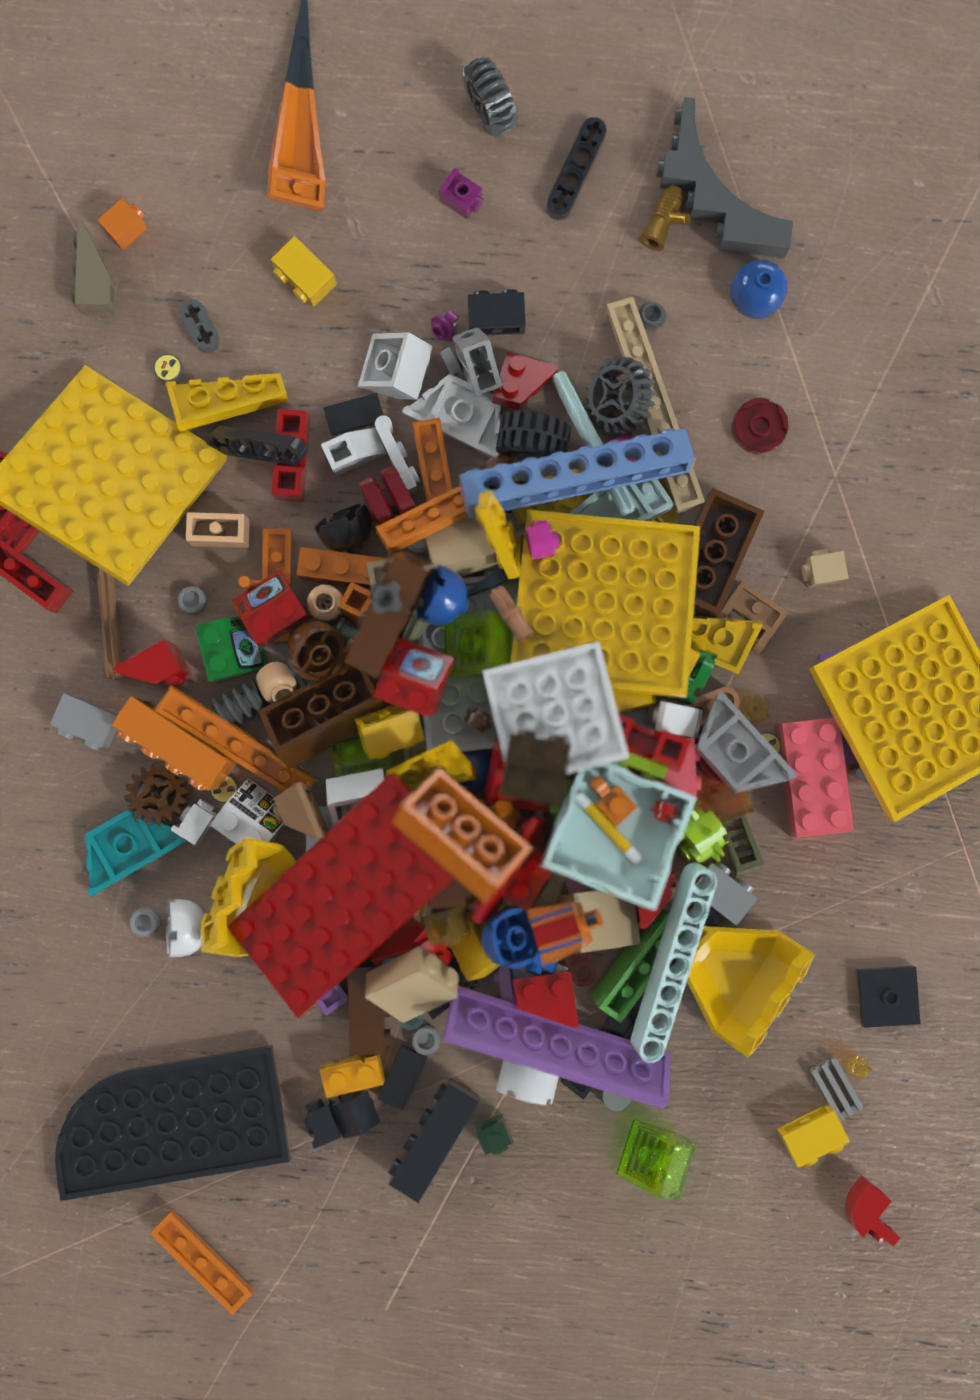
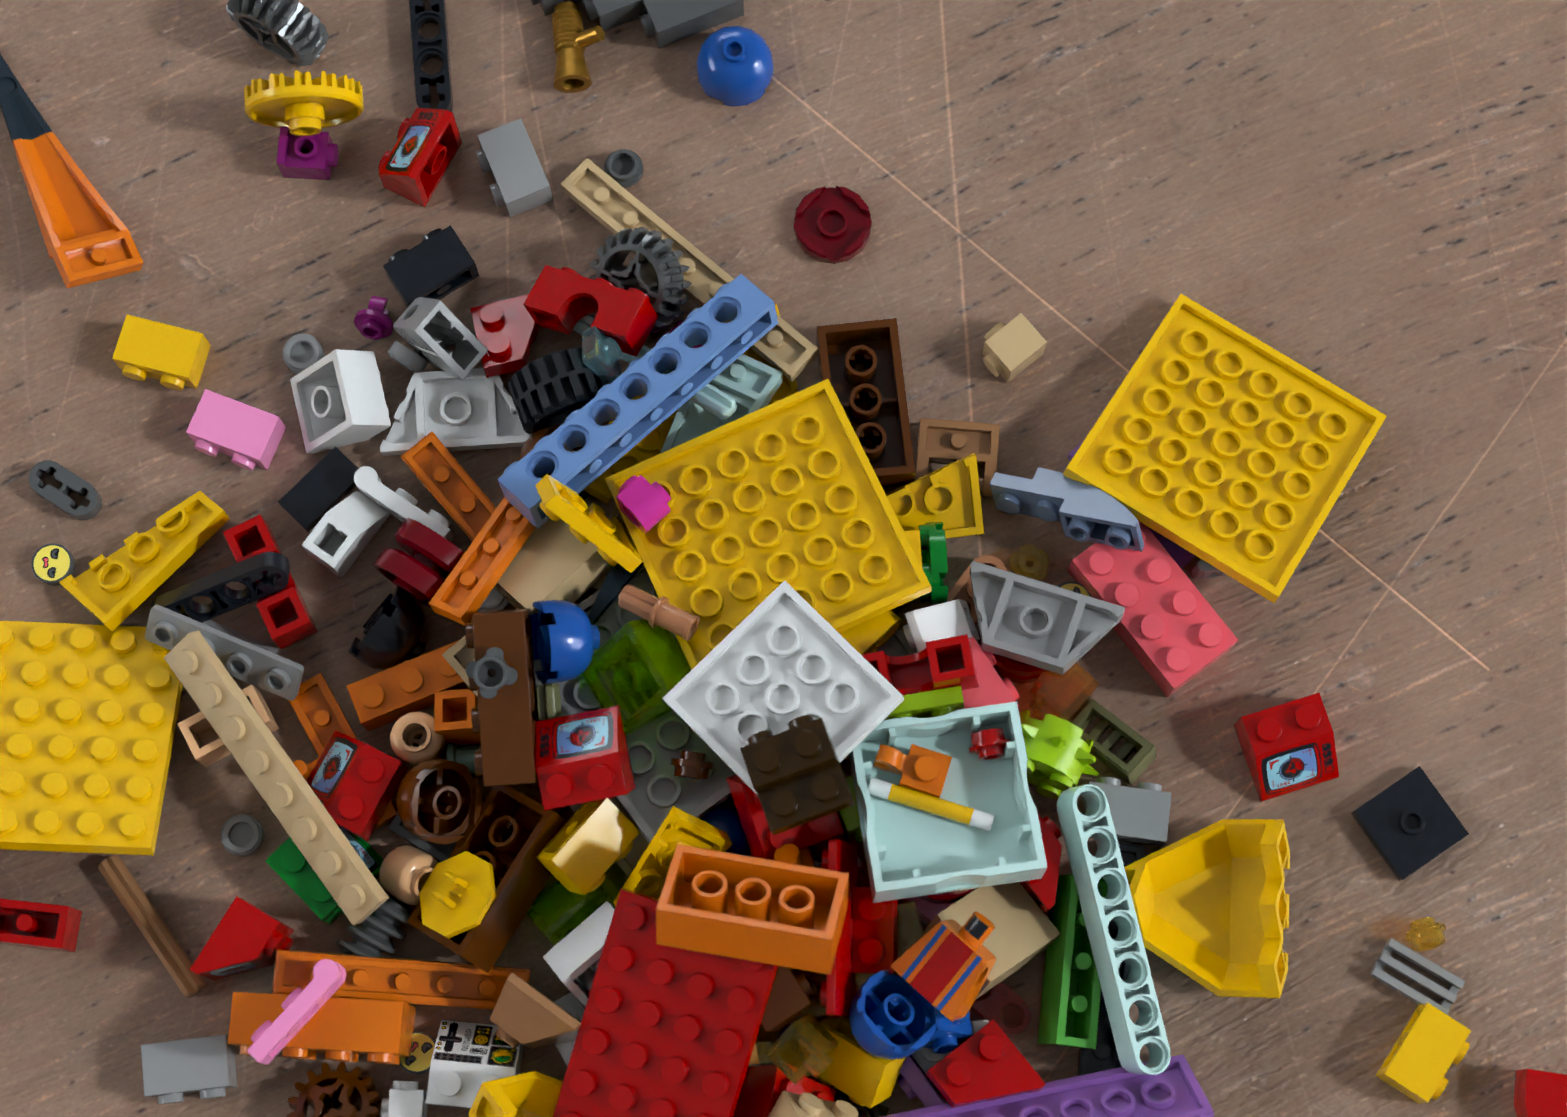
camera: 20 degrees left, 10 degrees down
none -> light grey bracket [145,604,304,701]
none -> tan plate [164,631,389,926]
none -> bright pink brick [186,389,286,471]
none -> yellow wheel [244,70,364,136]
none -> bright pink plate [247,959,346,1065]
none -> light grey tile [283,334,324,374]
none -> red slope [378,108,462,207]
none -> yellow piece [419,851,496,939]
none -> light grey brick [475,119,553,217]
none -> red arch [523,265,658,357]
none -> clear light blue plate [582,326,622,384]
none -> sand blue slope [989,467,1144,552]
none -> red slope [1234,693,1339,802]

